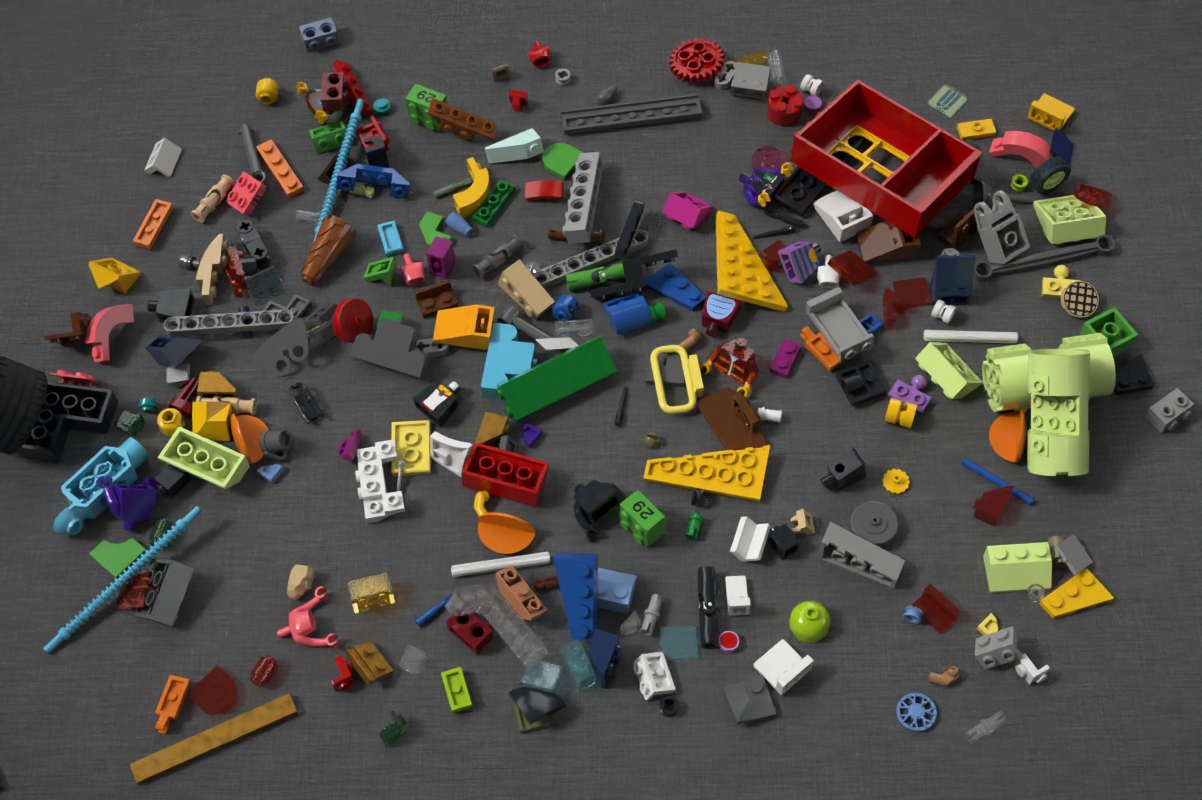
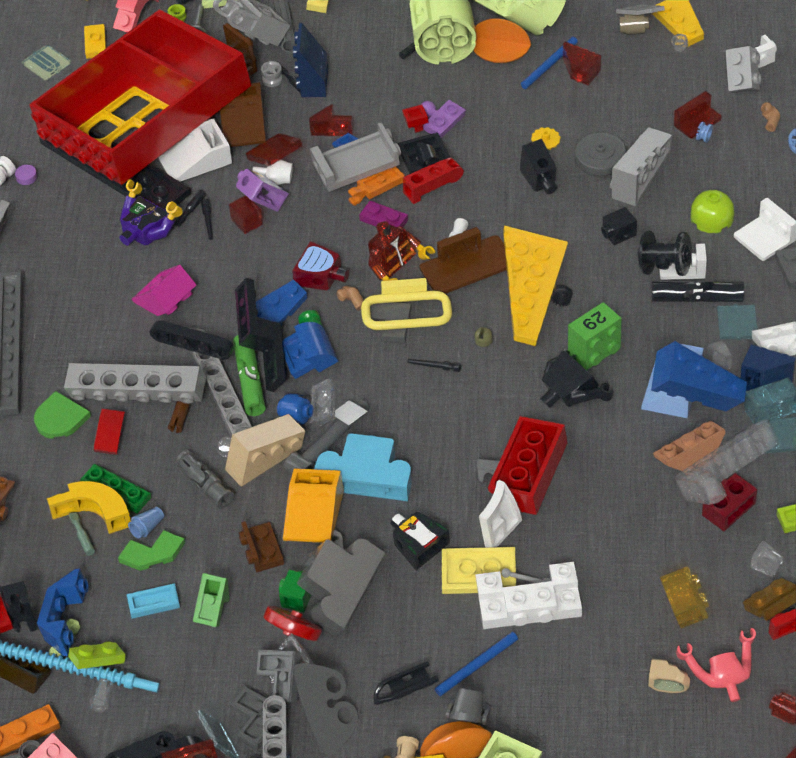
camera: 85 degrees left, 10 degrees down
medium blue tile [256,464,285,484] -> none
dark orange cone [301,214,357,285] -> none
magenta plate [338,429,362,461] -> none
coral piece [399,253,425,286] -> none
blue piece [415,594,455,627] -> none
magenta brick [426,236,456,279] -> none
white axle [451,552,551,577] -> none
yellow arm [473,491,490,517] -> none
pearl gold slope [475,412,511,447] -> none
orange piece [478,512,536,554] -> none
light aqua slope [485,128,544,164] -> none
green brick [496,336,617,421] -> none
dark purple tile [523,422,542,448] -> none
copper axle [534,575,560,591] -> none
light grey pin [640,594,664,636] -> none
green pin [685,513,704,540] -> none
yellow wing [716,210,788,312] -> none
red tile [719,631,739,653] -> none
white panel [730,516,771,562] -> none
clear pink tile [751,146,787,171] -> none
red brick [767,85,803,127] -> none
tan tile [790,509,815,535] -> none
yellow wheel [884,398,917,429] -> none
clear red piece [893,277,932,309] -> none
yellowish green slope [915,342,983,399] -> none
white axle [923,330,1018,343] -> none
white wheel [931,299,956,324] -> none
light yellow tile [977,613,998,635] -> none
yellowish green slope [983,542,1052,593] -> none
none -> lime plate [68,642,126,669]
none -> red tile [402,104,429,133]
none -> red leg [403,158,464,204]
none -> blue bar [435,632,518,696]
none -> black hose [638,230,692,276]

